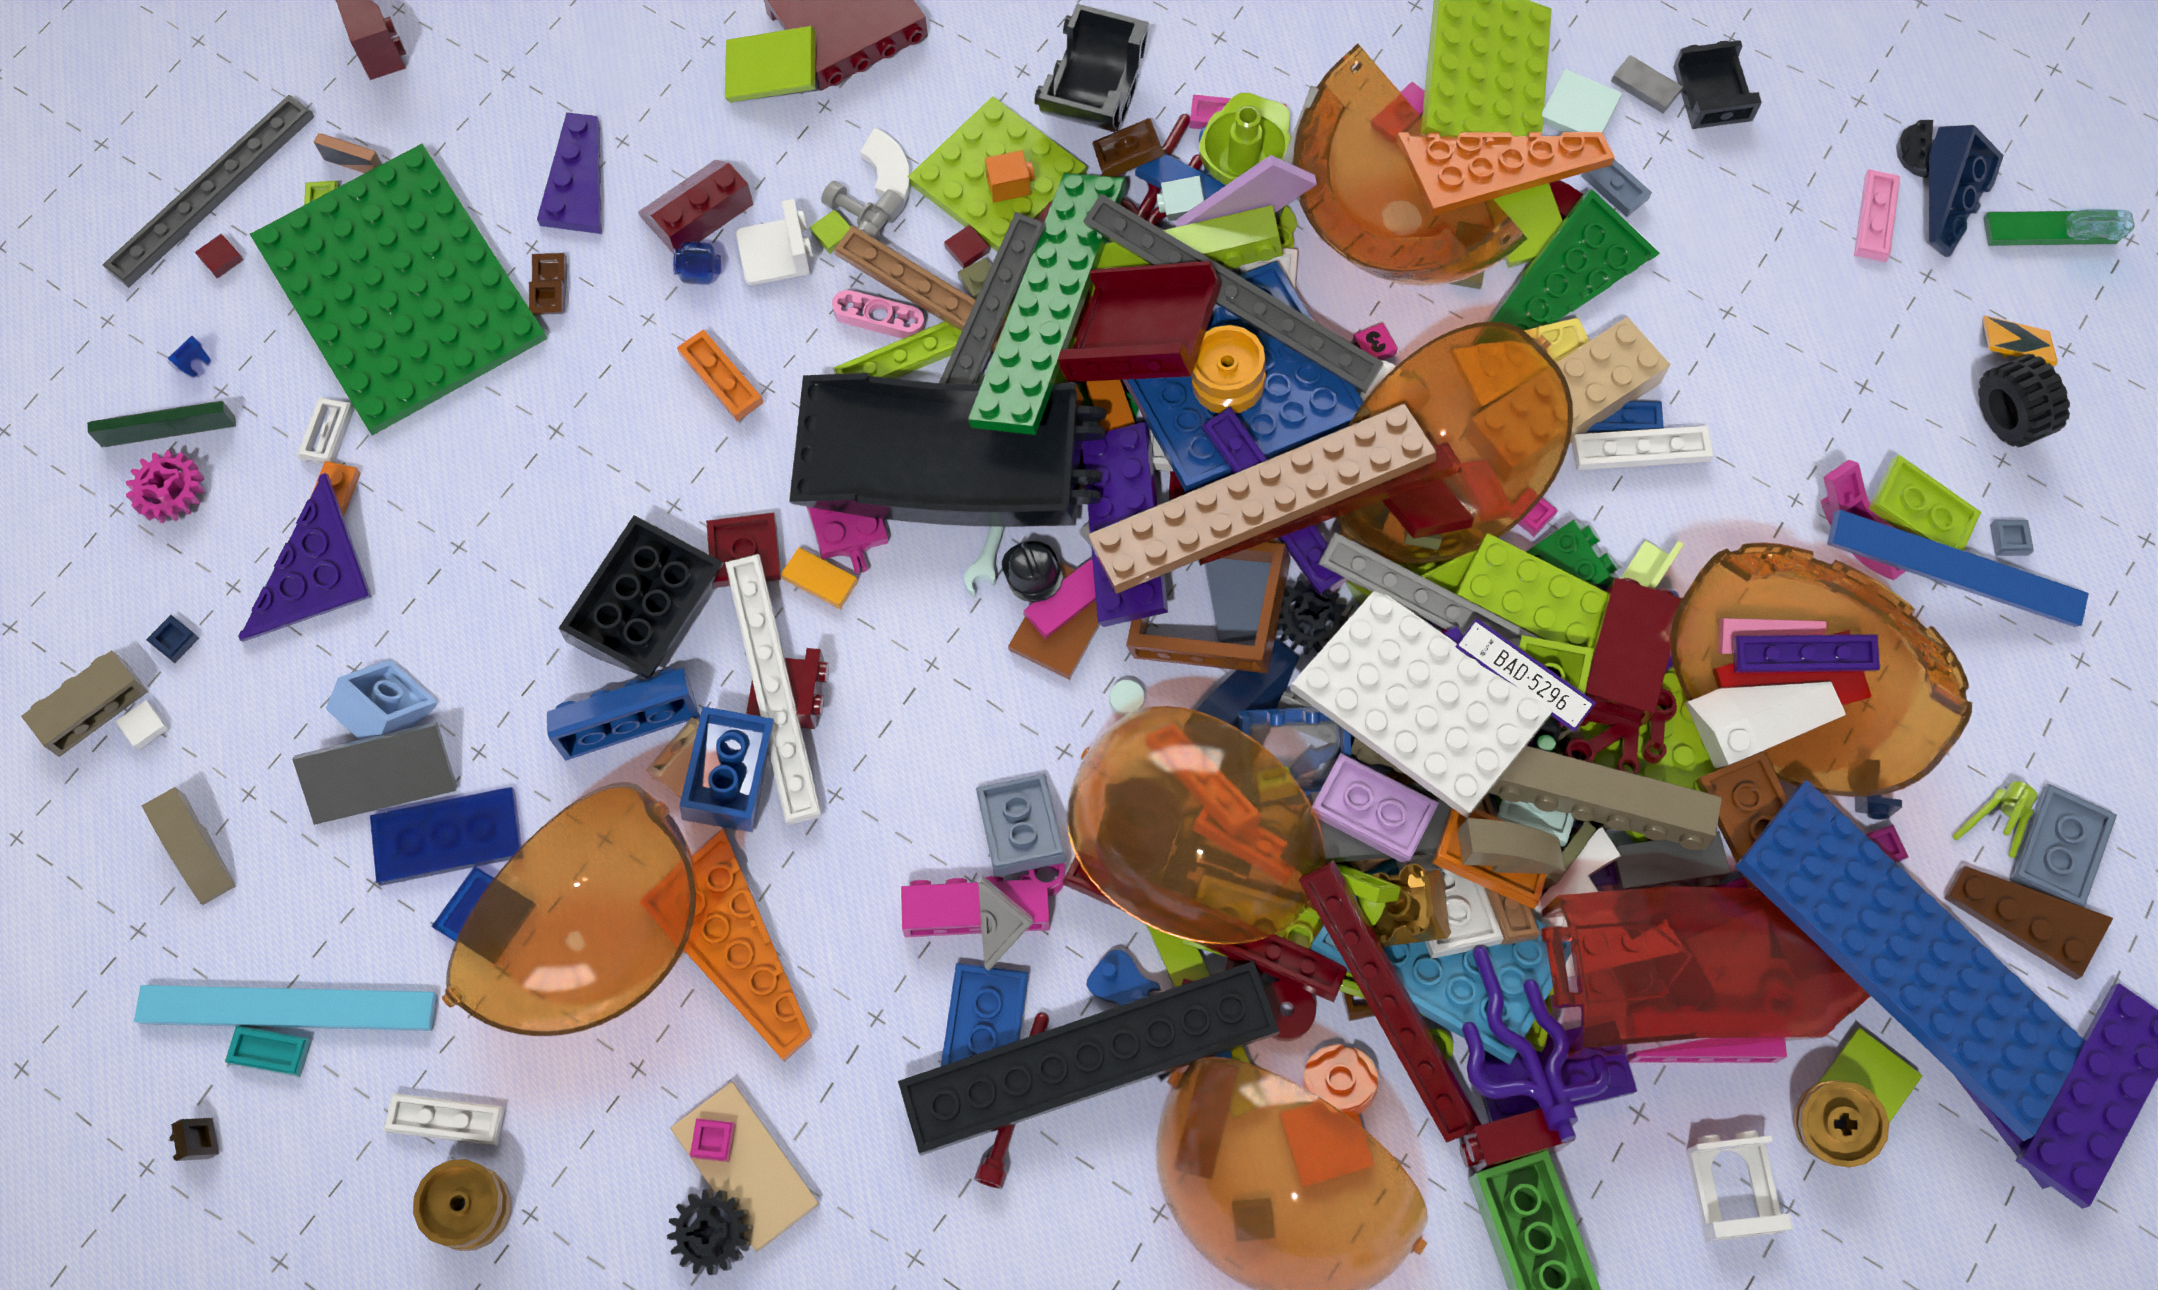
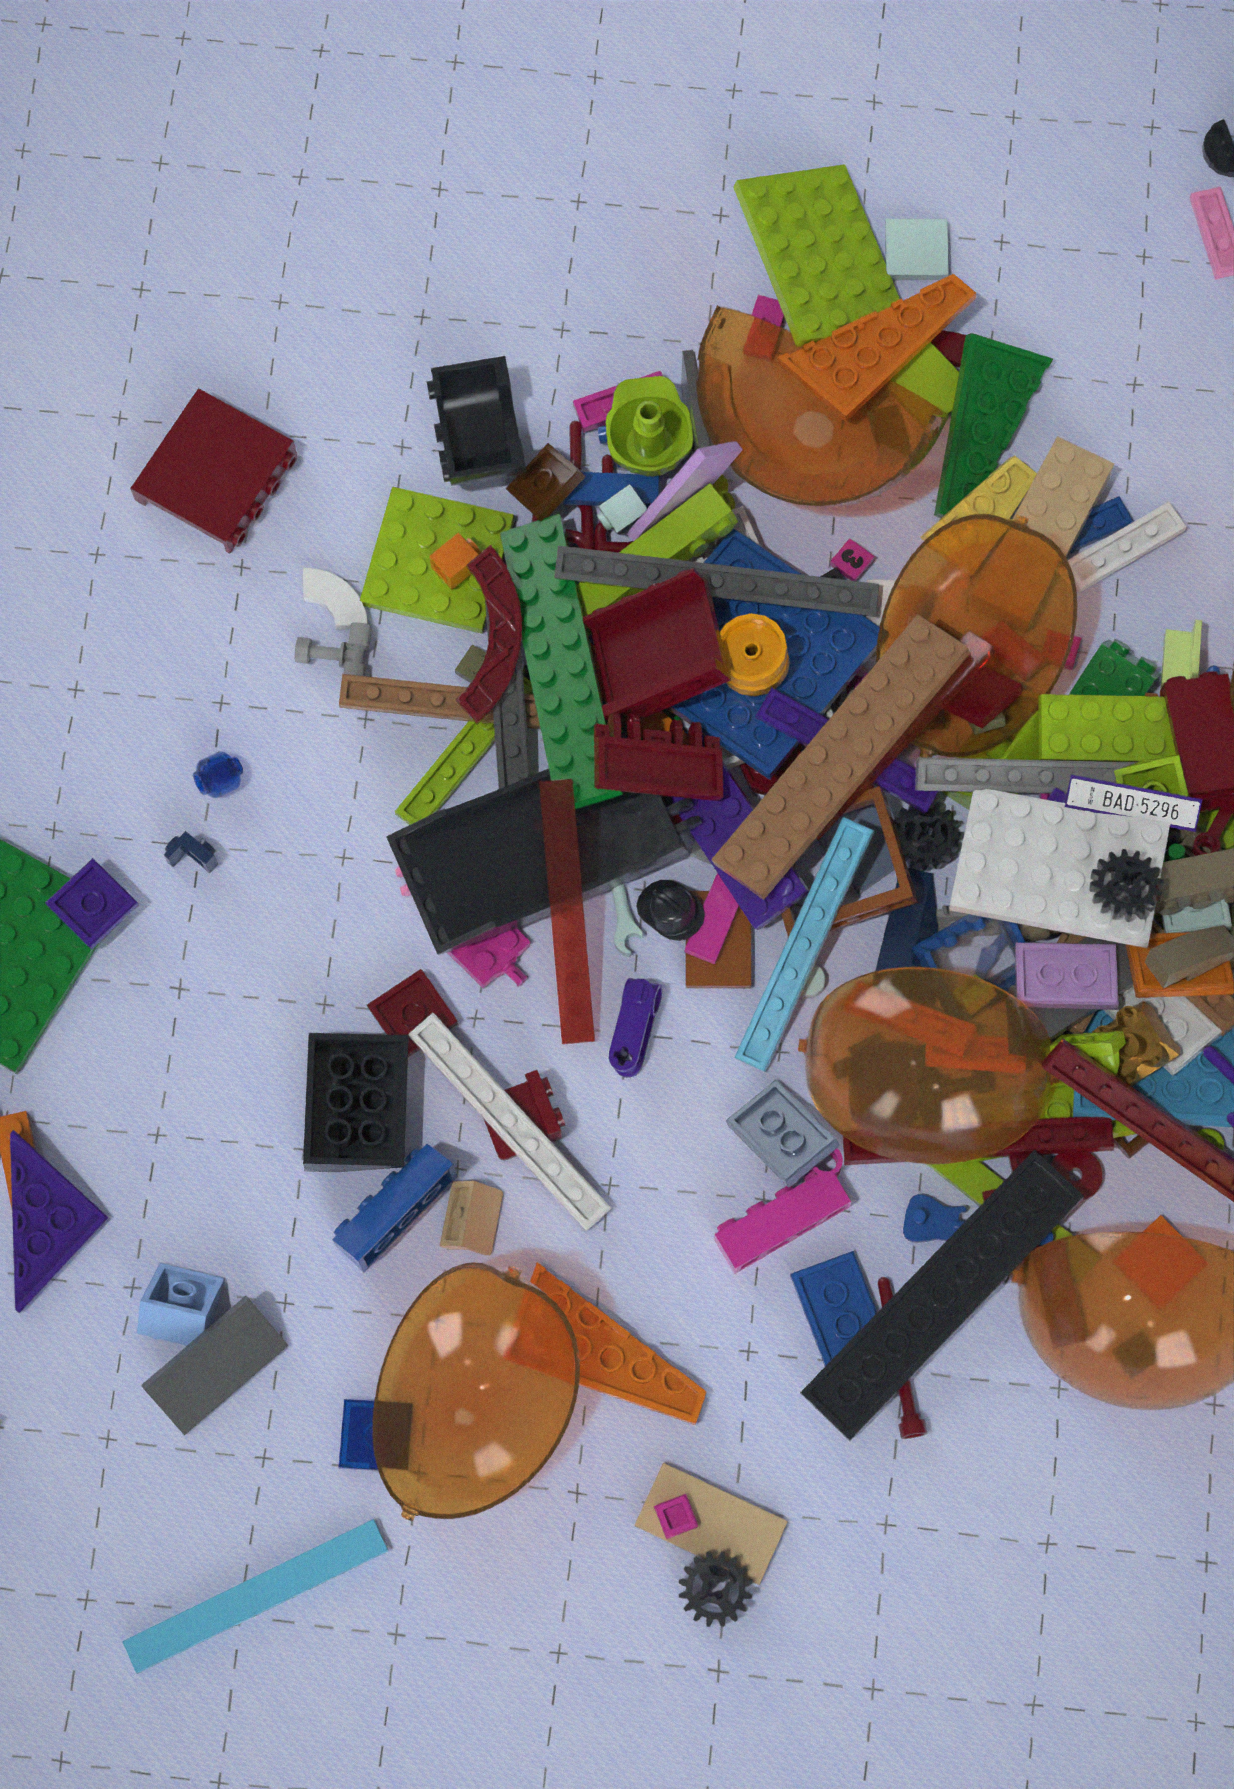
camera: 25 degrees left, 5 degrees up
dark tan slope [141,787,236,905] -> none
dark brown tile [170,1118,219,1161] -> none
teal tile [225,1026,311,1077] -> none
clear blue tile [370,787,523,886] -> none
white tile [384,1093,505,1146] -> none
pearl gold wheel [413,1159,511,1251] -> none
reddish brown slope [529,253,567,315] -> none
dark purple wing [537,112,602,234] -> none
dark red slope [638,160,754,258] -> none
orange plate [677,329,763,421] -> none
blue slope [679,706,774,832] -> none
lime tile [725,26,816,103] -> none
white bracket [736,199,813,286] -> none
light orange tile [781,547,858,609] -> none
lime tile [809,210,850,254] -> none
bright pink beam [832,290,925,338] -> none
dark red tile [944,225,989,269] -> none
light grey tile [978,875,1034,971] -> none
orange tile [1303,1044,1378,1118] -> none
sand blue plate [1581,159,1652,217] -> none
flat silver tile [1611,55,1683,114] -> none
black panel [1673,40,1762,129] -> none
none -> dark purple tile [45,858,139,950]
none -> dark blue bracket [164,831,218,873]
none -> dark red tile [456,545,522,725]
none -> clear red tile [539,778,595,1044]
none -> dark red hinge [594,713,723,801]
none -> dark purple piece [608,978,662,1078]
none -> medium azure tile [734,817,874,1072]
none -> black gear [1089,849,1164,922]

